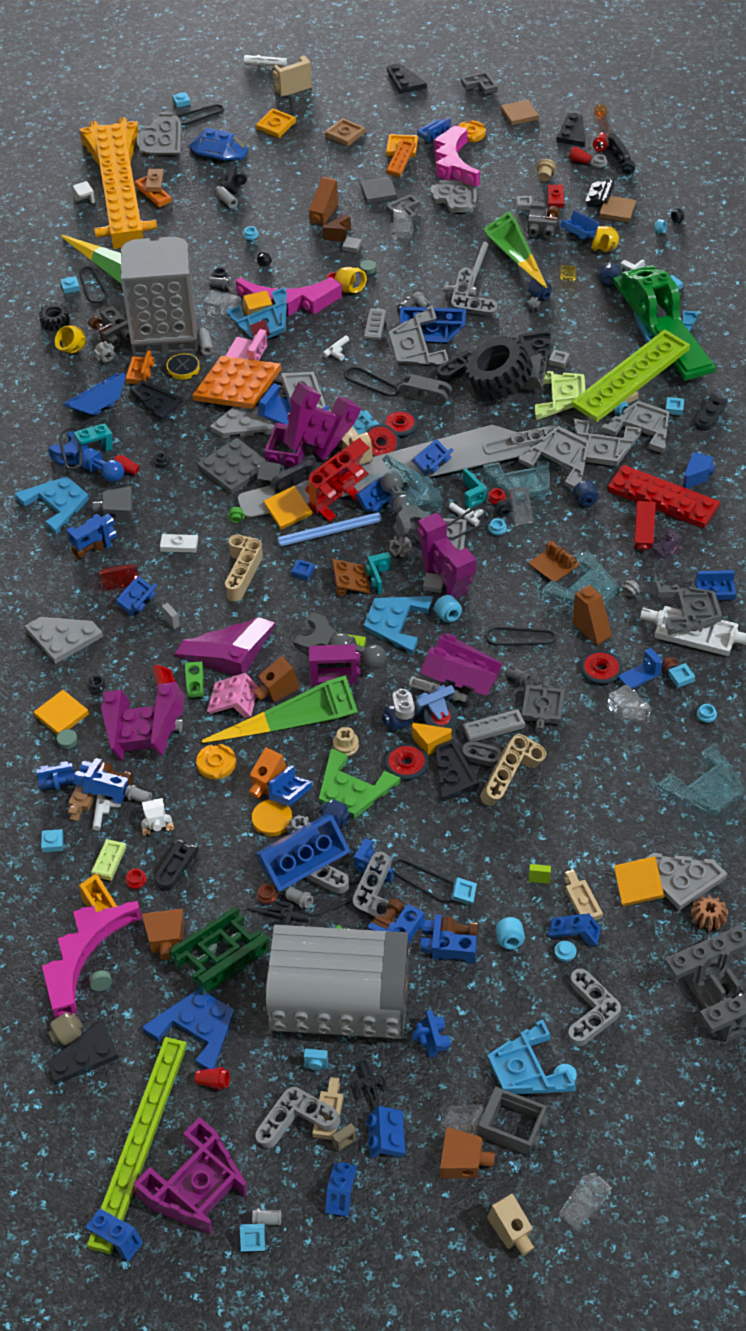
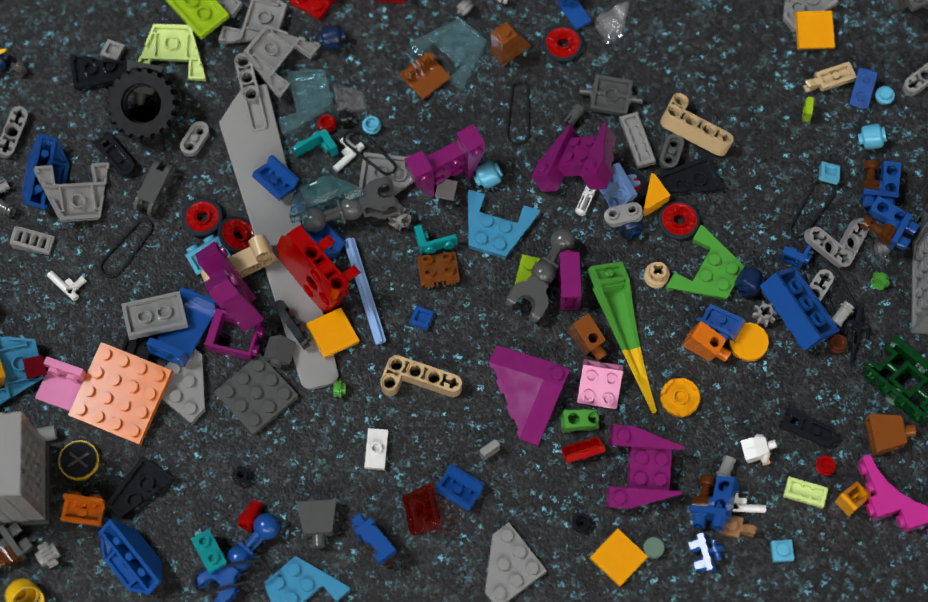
camera: 90 degrees left, 20 degrees up
none -> light grey plate [180,121,210,157]

